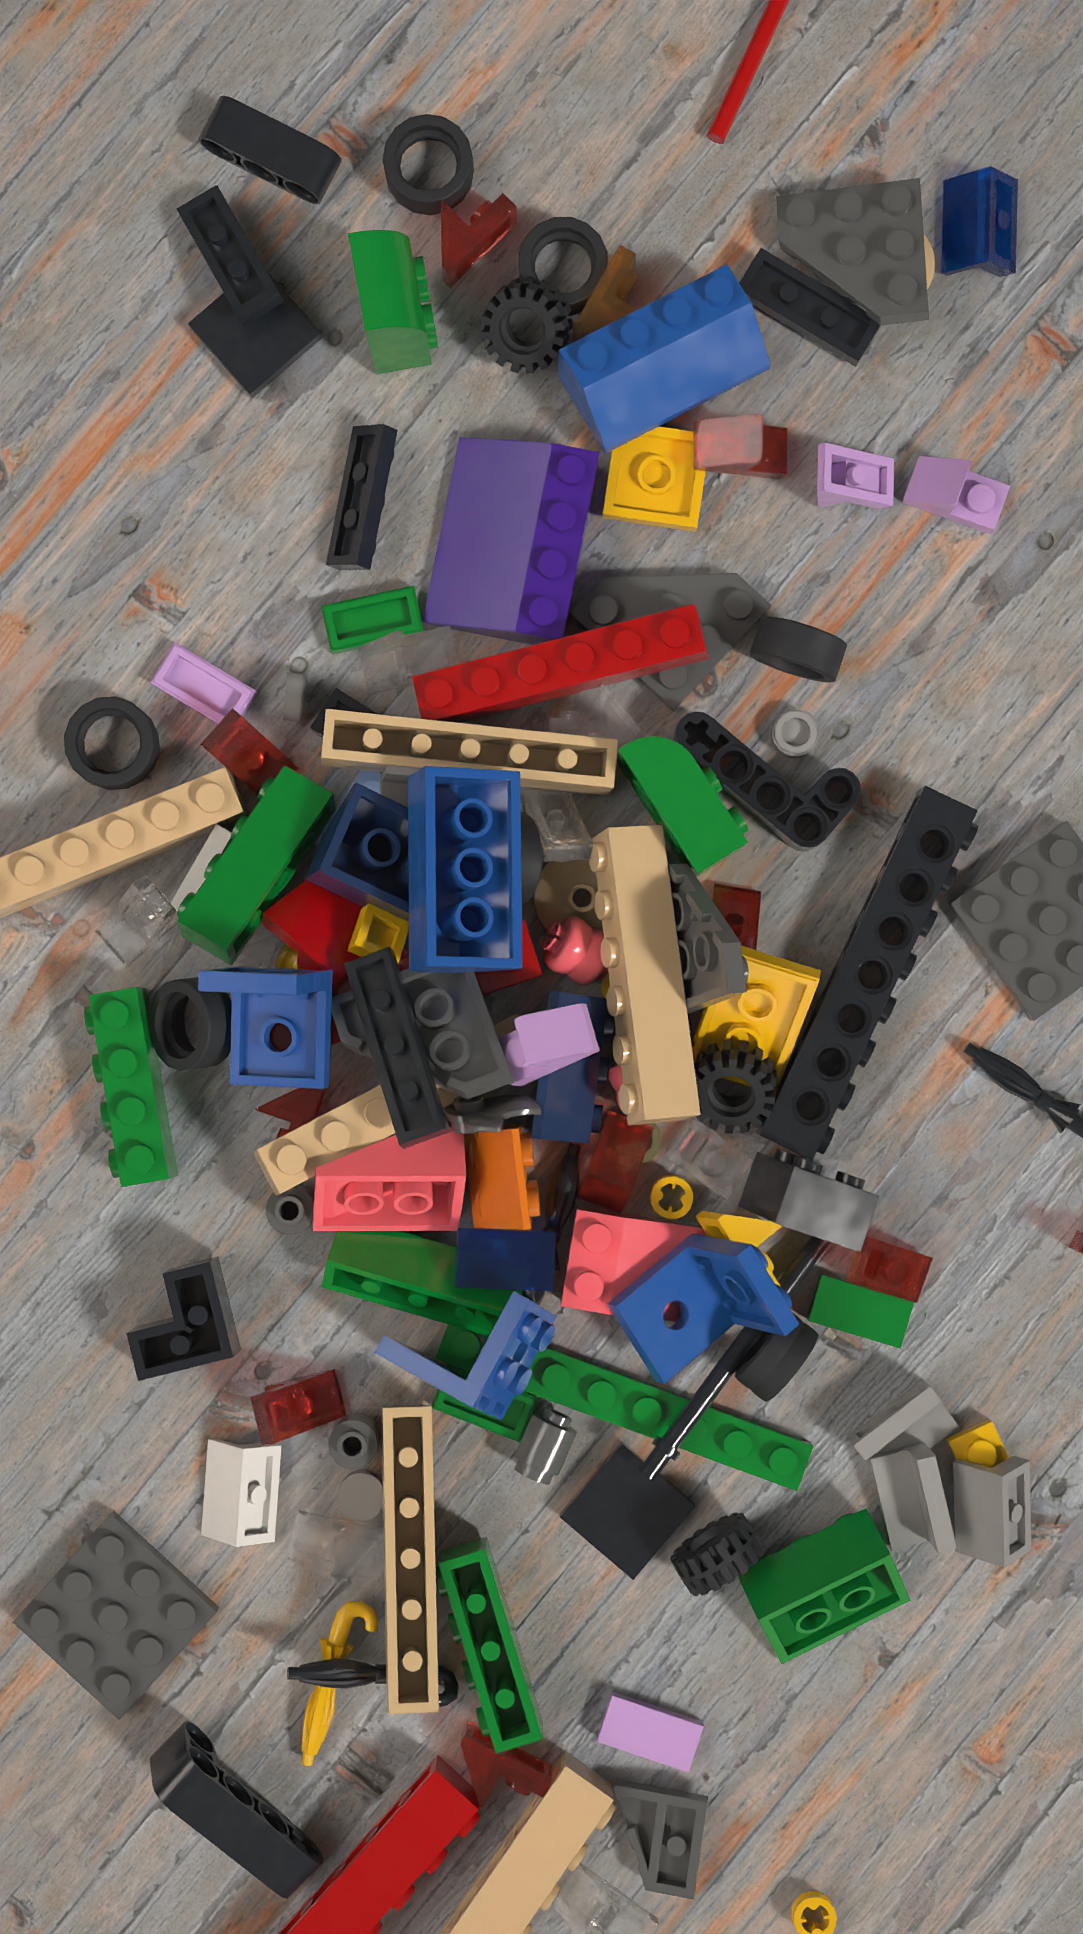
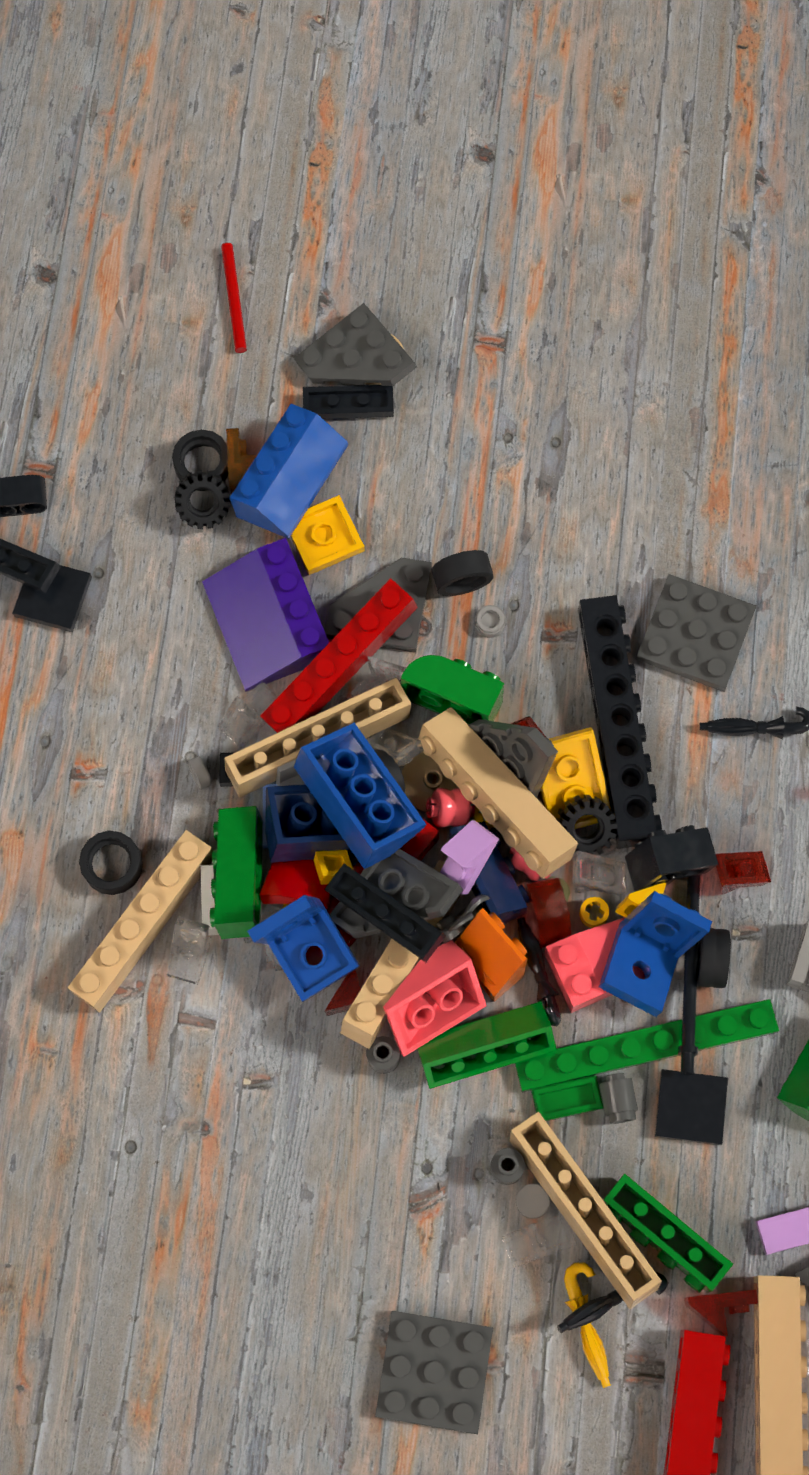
camera: 35 degrees left, 15 degrees down
green brick [84,987,178,1187] -> none
black brick [126,1256,241,1381] -> none
black tyre [148,977,232,1071] -> none
lavender tile [150,642,258,733] -> none
black beam [150,1721,324,1899] -> none
clear red slope [200,708,300,795] -> none
white panel [201,1438,281,1547] -> none
clear red slope [250,1369,347,1445] -> none
green tile [321,585,425,655] -> none
black plate [326,424,398,570] -> none
green brick [348,230,439,375] -> none
blue bracket [374,1291,557,1420] -> none
black tyre [382,114,474,216] -> none
clear red slope [441,193,517,289] -> none
clear blue panel [455,1228,557,1292] -> none
black tyre [670,1512,764,1596] -> none
black beam [673,711,861,852] -> none
clear red slope [693,414,787,479] -> none
green tile [807,1273,914,1349] -> none
lavender slope [817,443,894,509] -> none
lavender slope [902,456,1010,534] -> none
clear blue panel [941,166,1018,277] -> none

